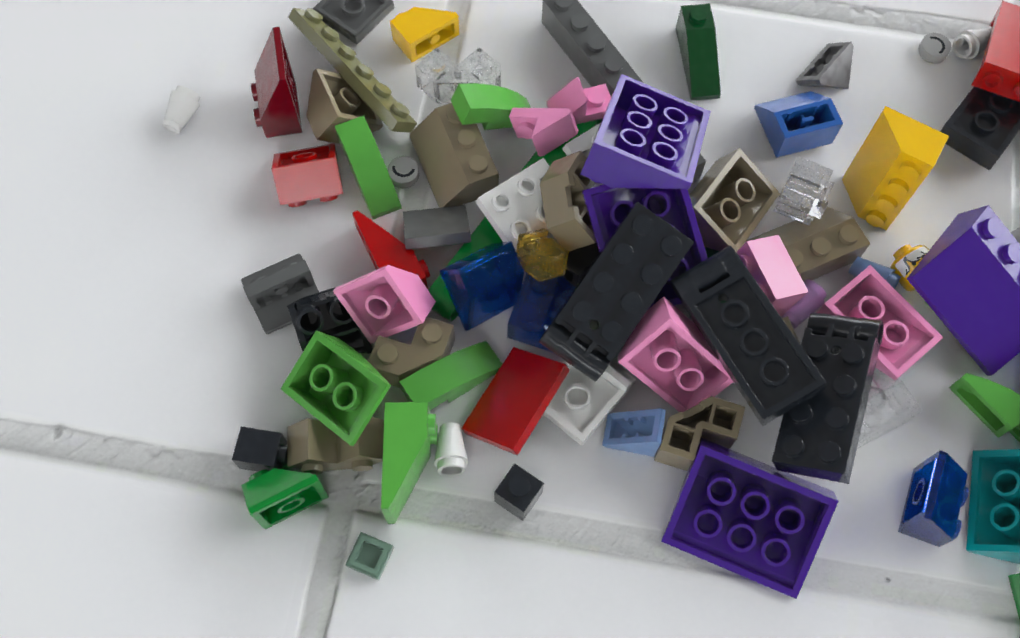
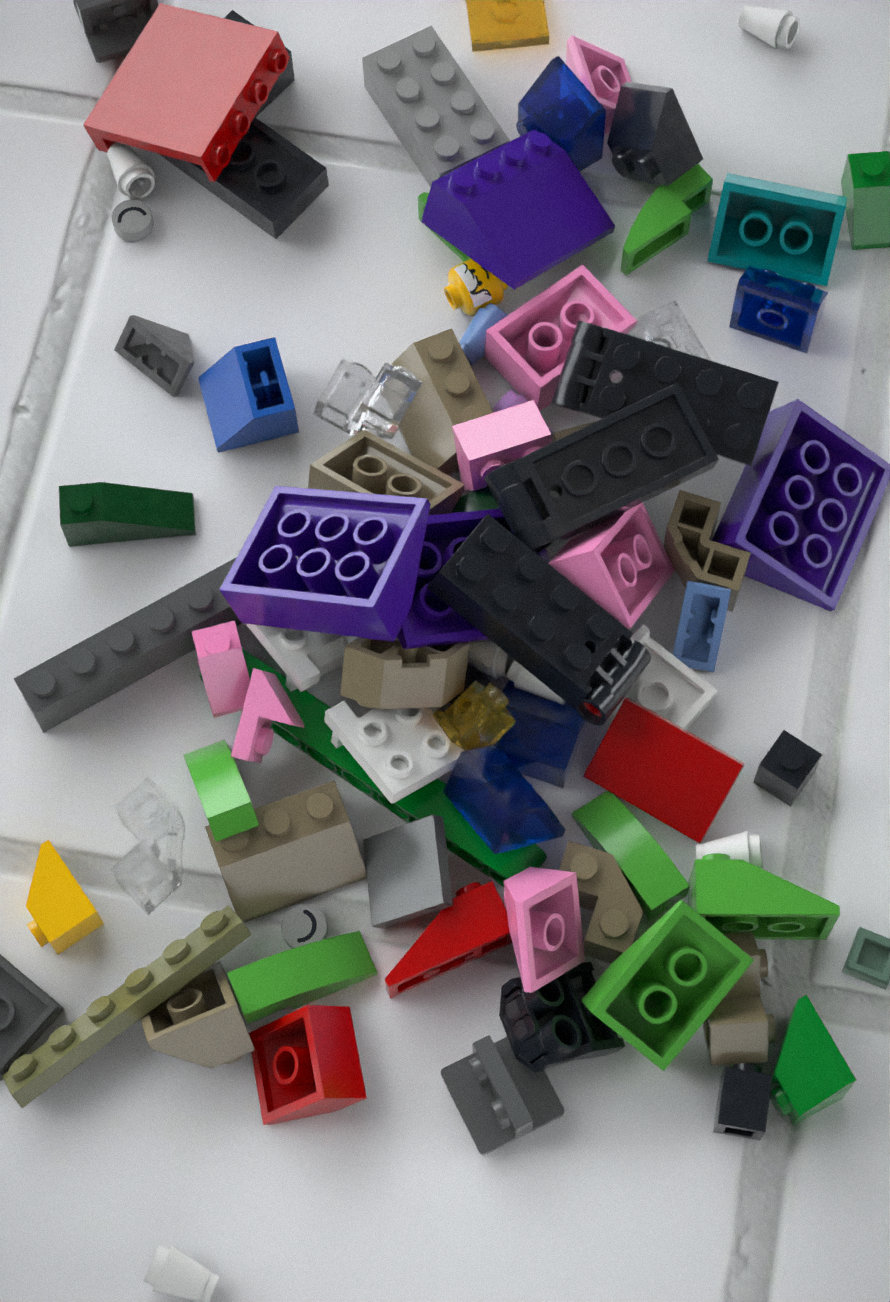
camera: 85 degrees left, 0 degrees up
dark red slope [251,27,302,138] -> none
yellow slope [842,106,949,230] -> none

